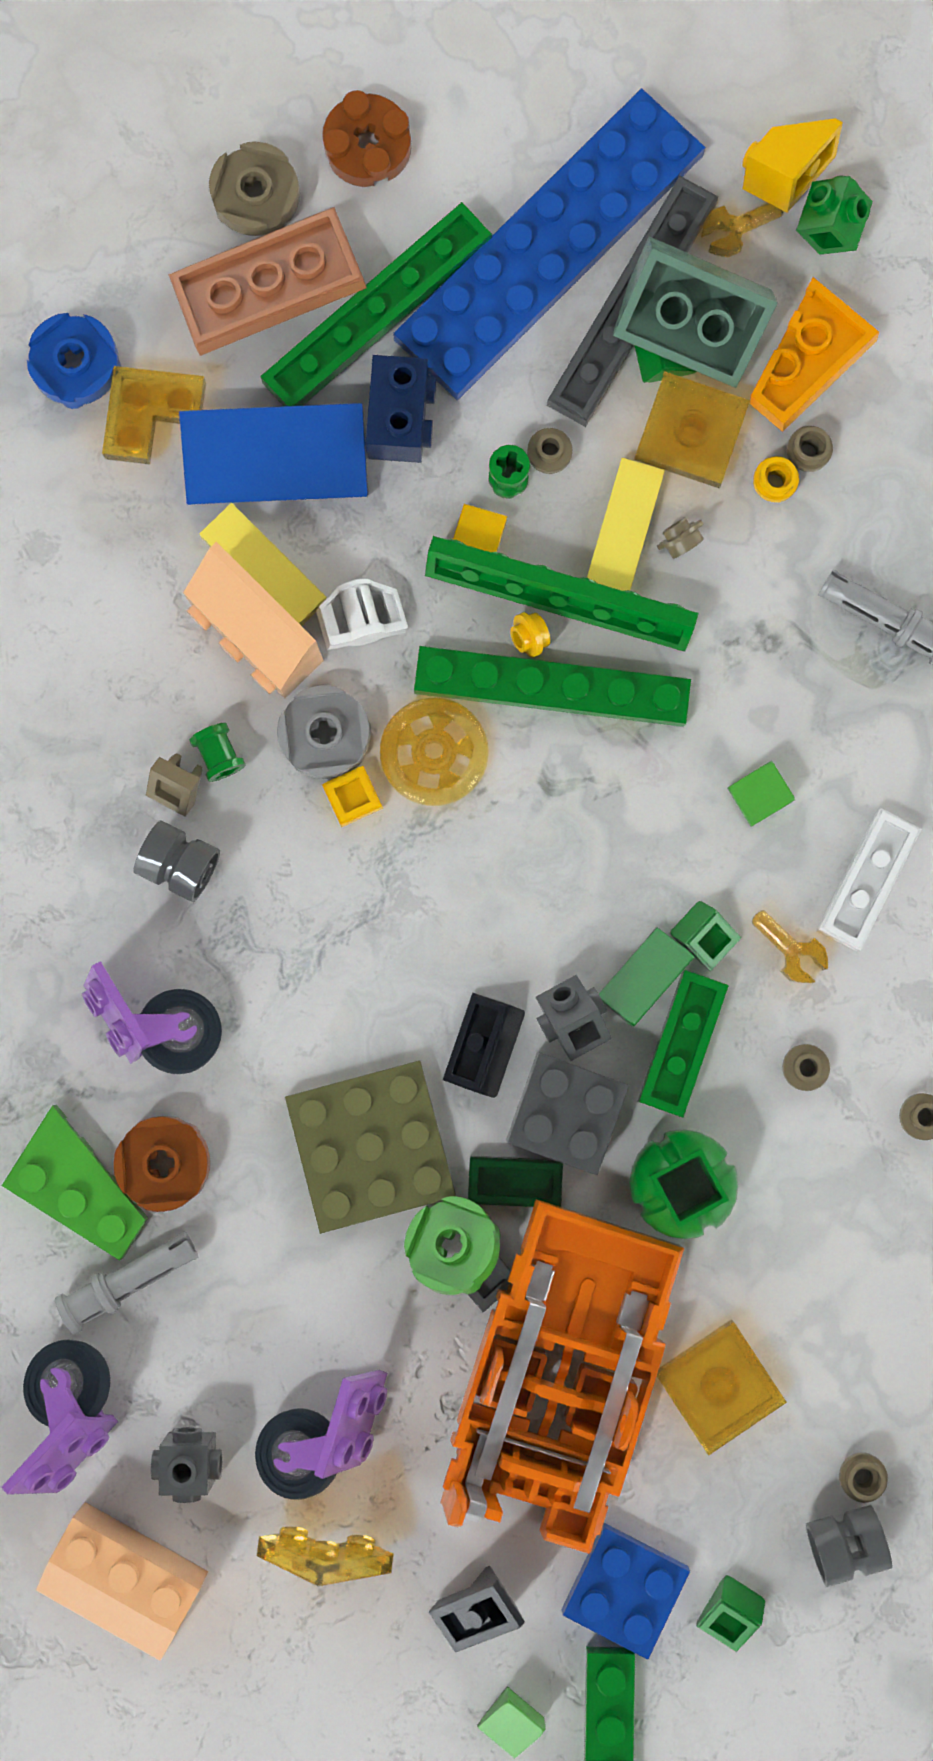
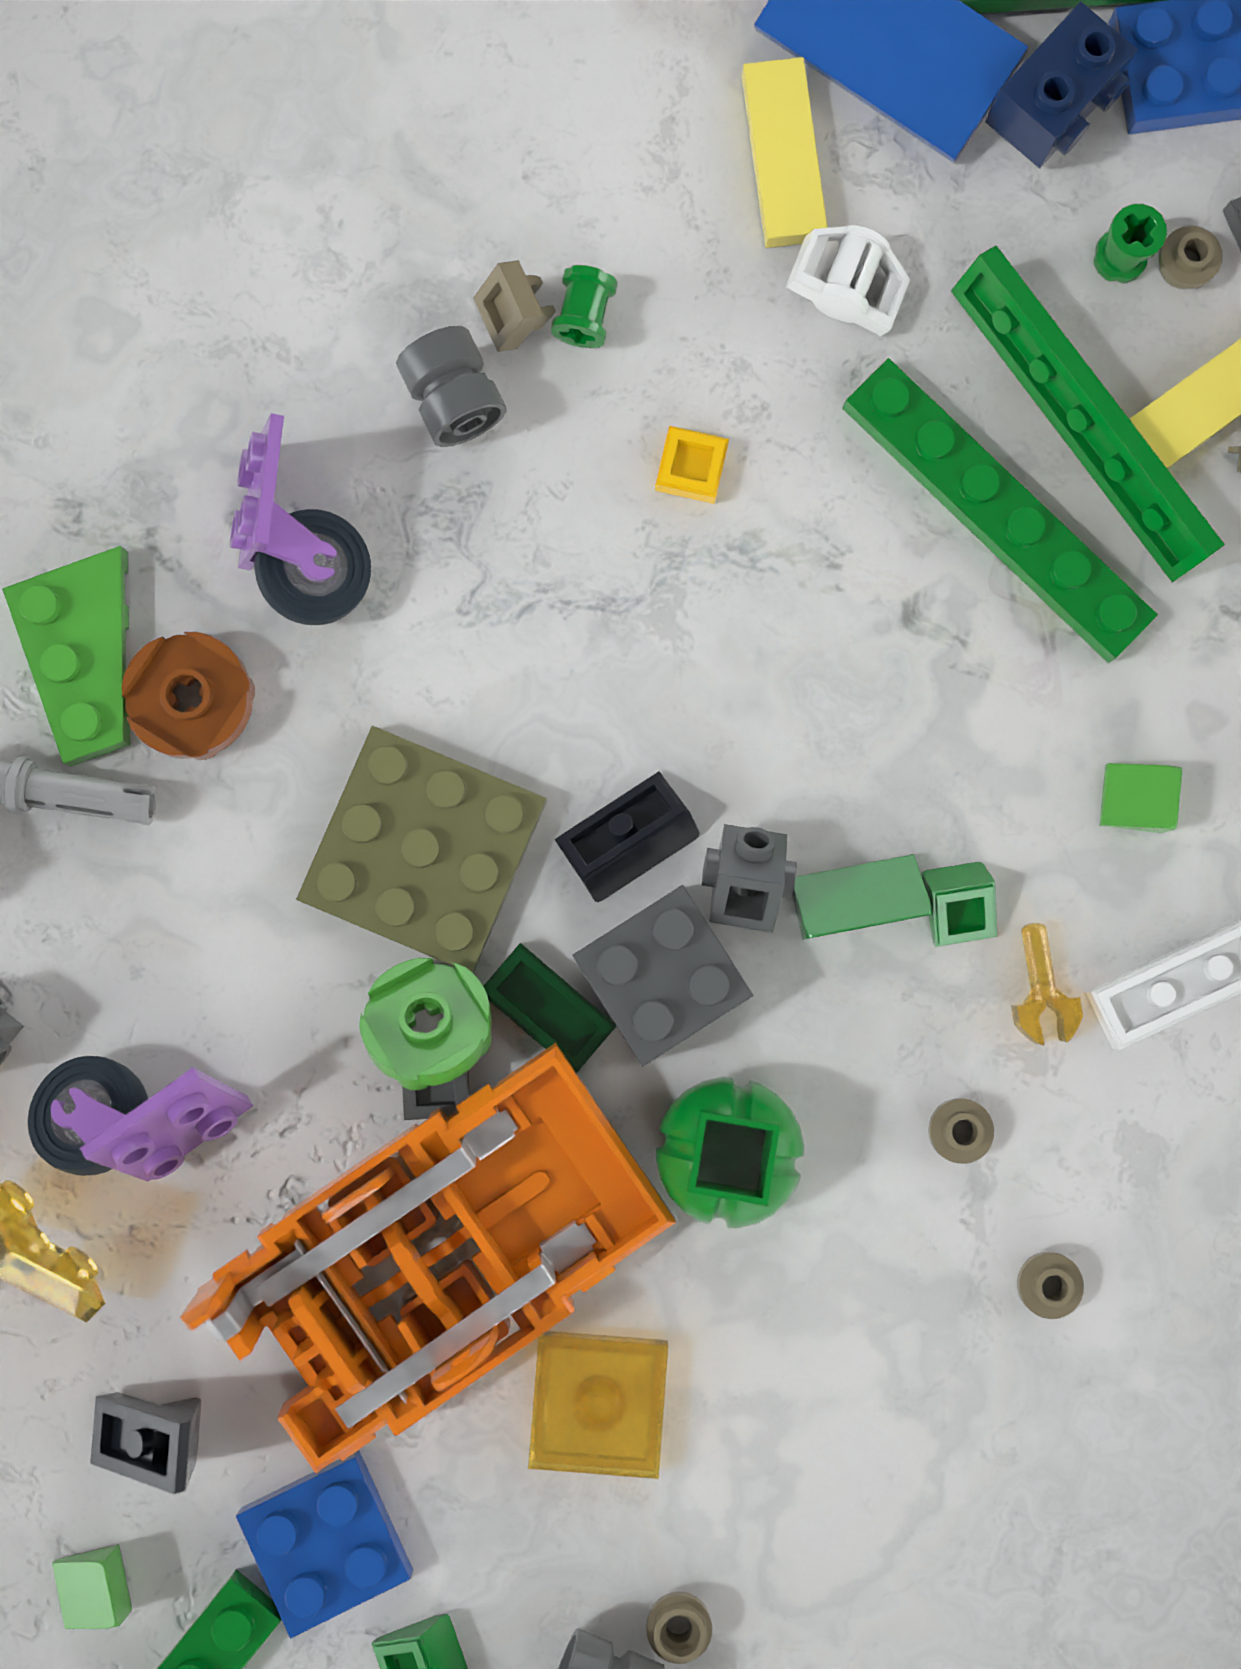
camera: 35 degrees right, 0 degrees up
light nougat slope [183,542,324,698] -> none
light grey plate [277,685,370,779] -> none
clear yellow plate [379,698,489,806] -> none
yellow tile [453,504,507,552] -> none
yellow plate [510,612,550,658] -> none
green plate [637,970,729,1118] -> none

